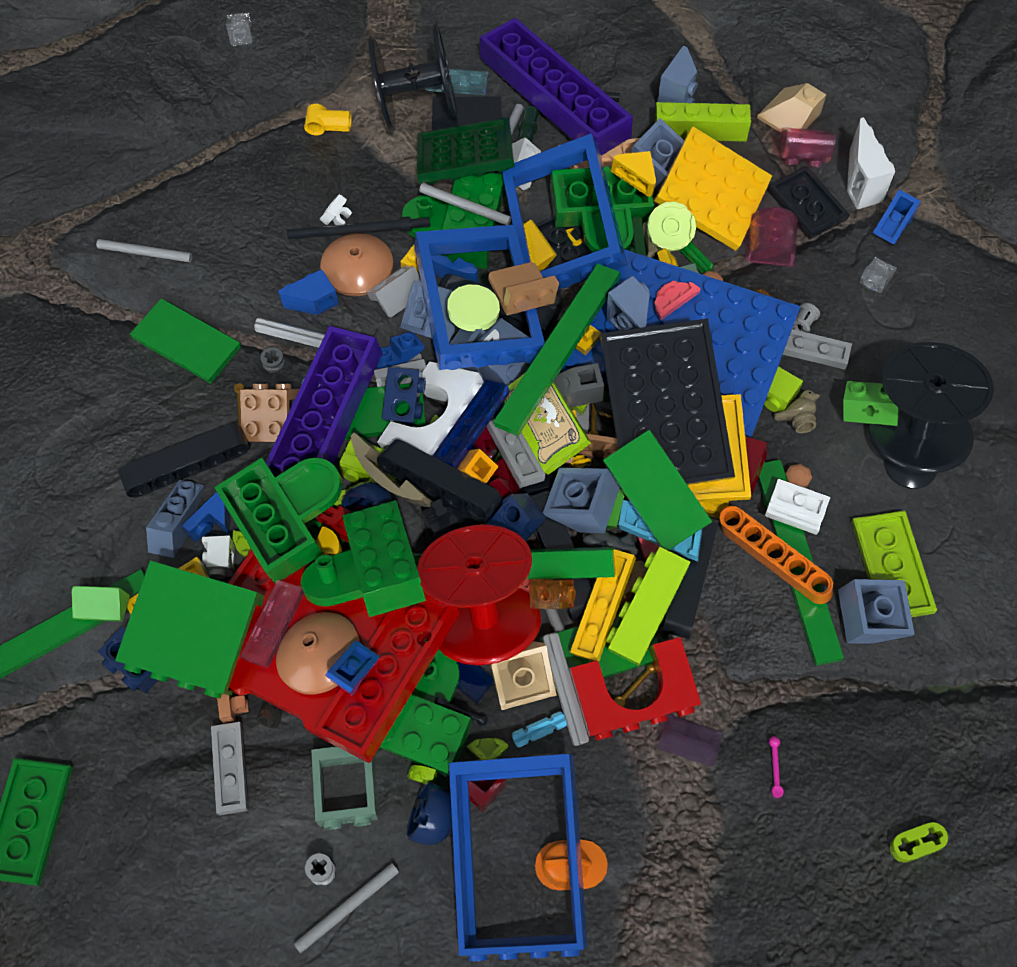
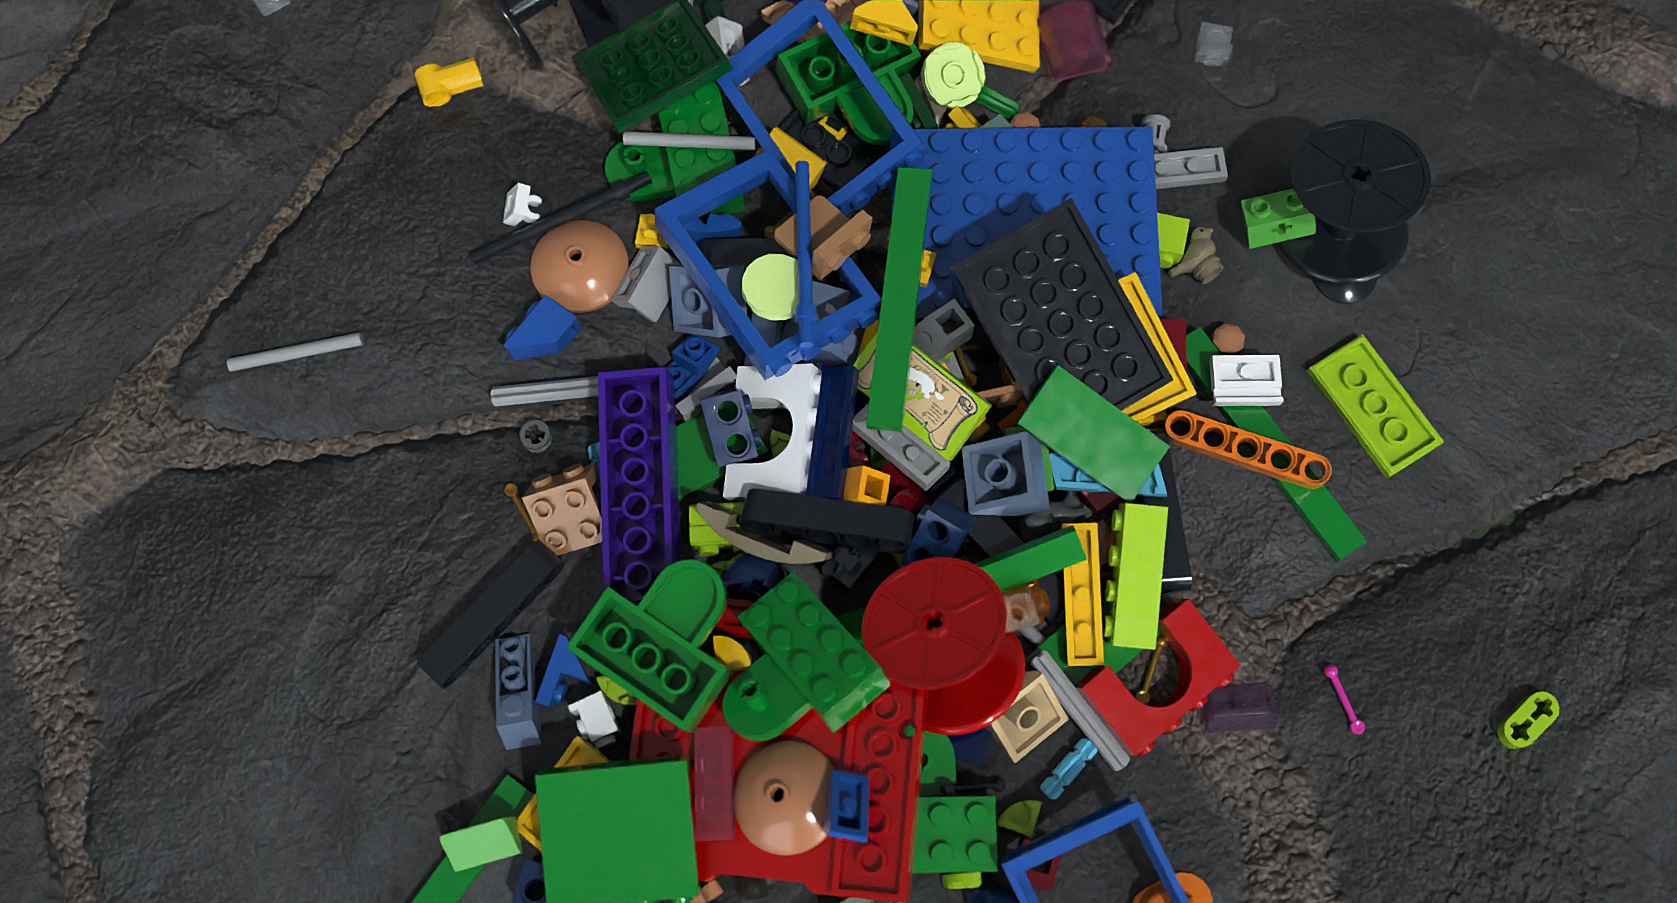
camera: 25 degrees left, 10 degrees up
green tile [130,299,241,384] -> none
sand blue slope [607,276,650,331] -> none
coral tile [655,281,700,321] -> none
sand blue slope [838,579,915,644] -> none
none -> blue bar [795,161,817,348]

